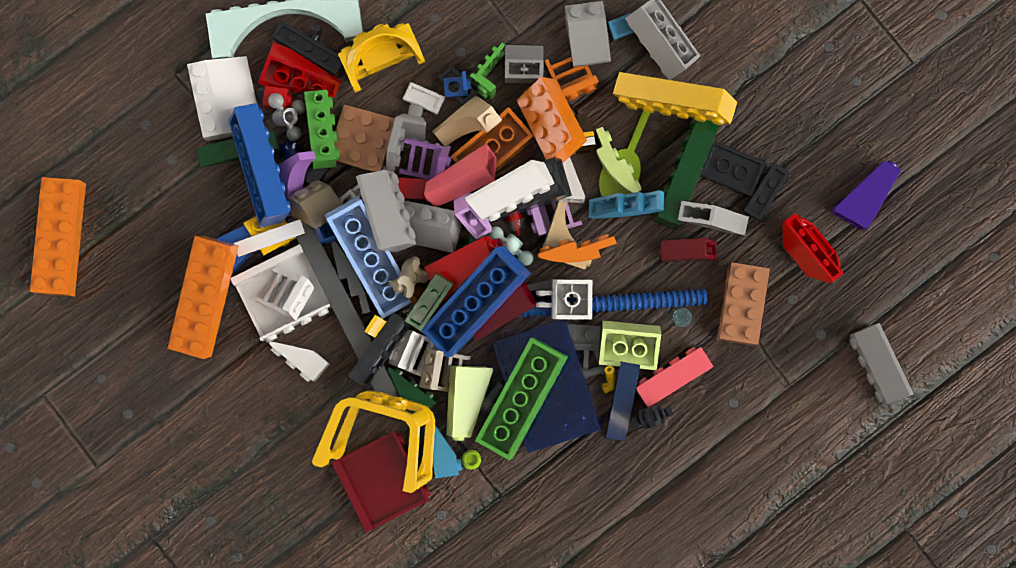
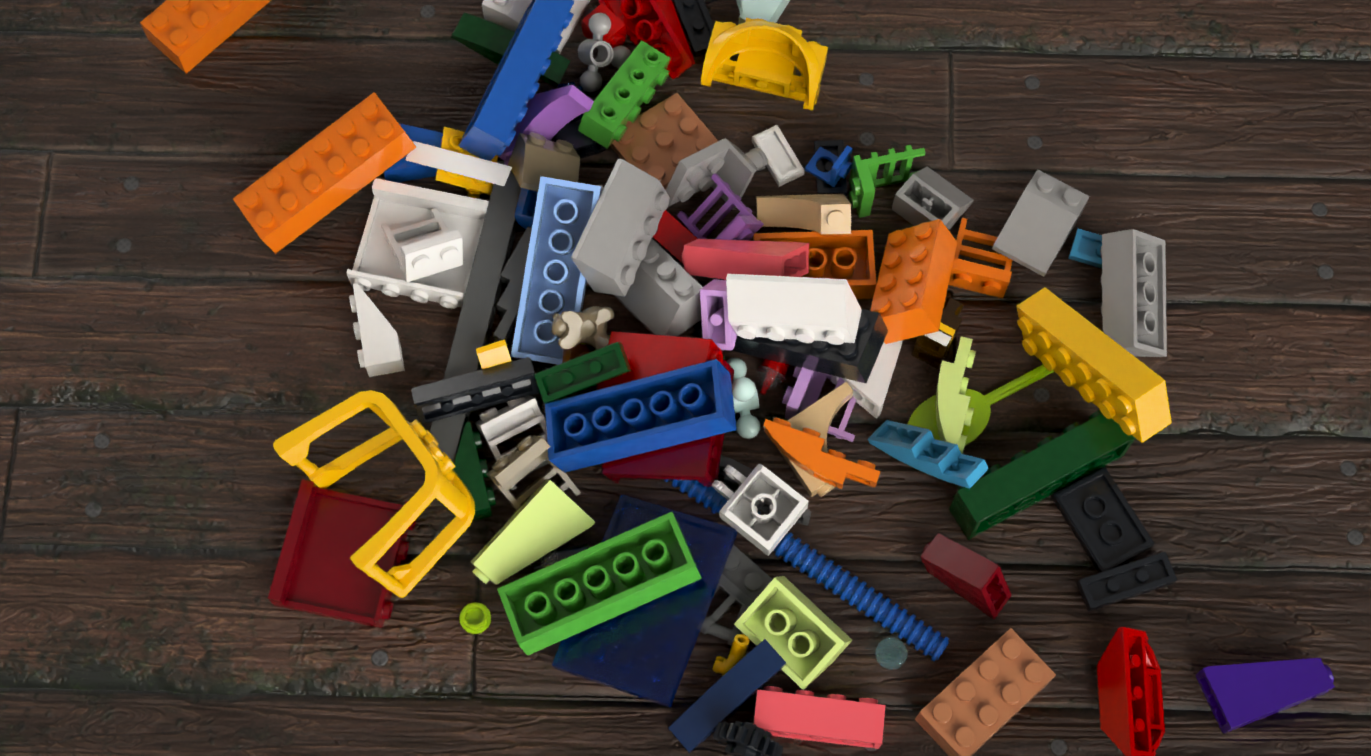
camera: 40 degrees right, 15 degrees down
dark azure slope [433,425,462,478] -> none
light grey slope [678,201,749,236] -> none

